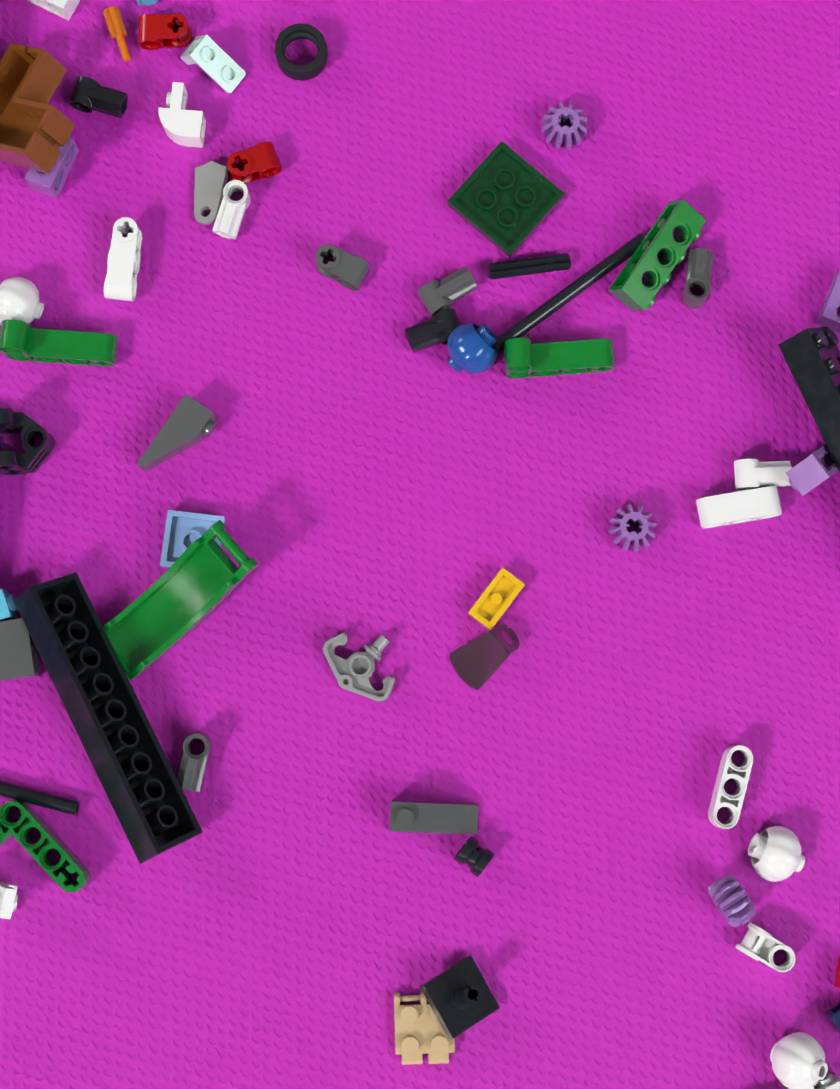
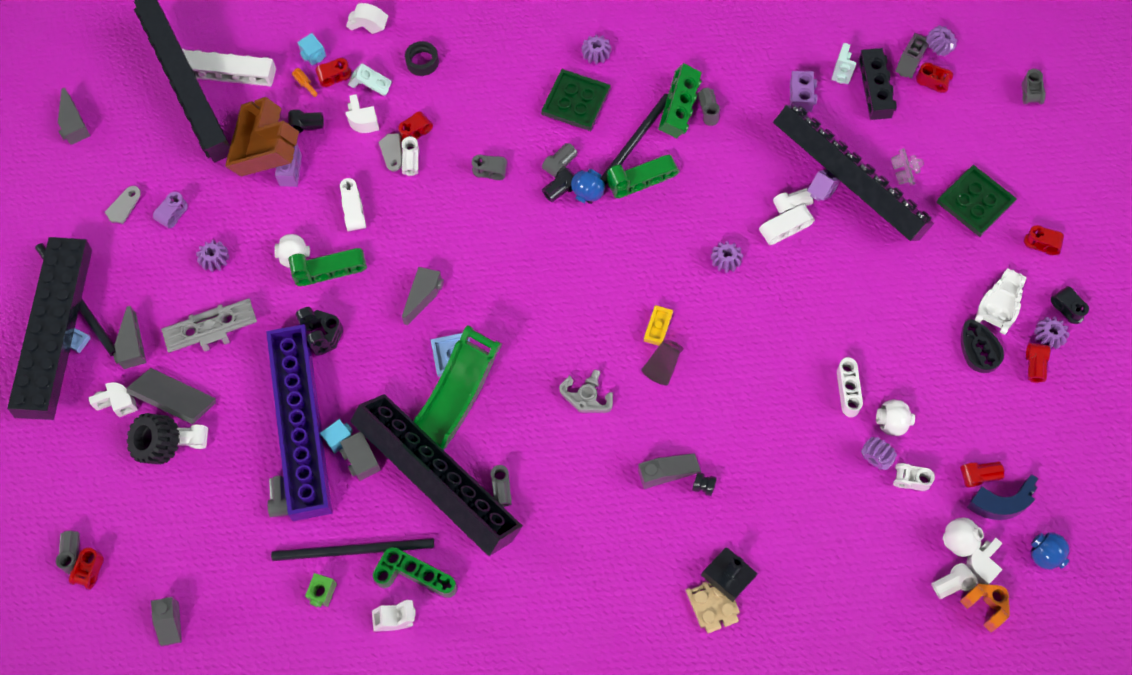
camera: 15 degrees left, 15 degrees down
black axle [488,253,571,279] -> none

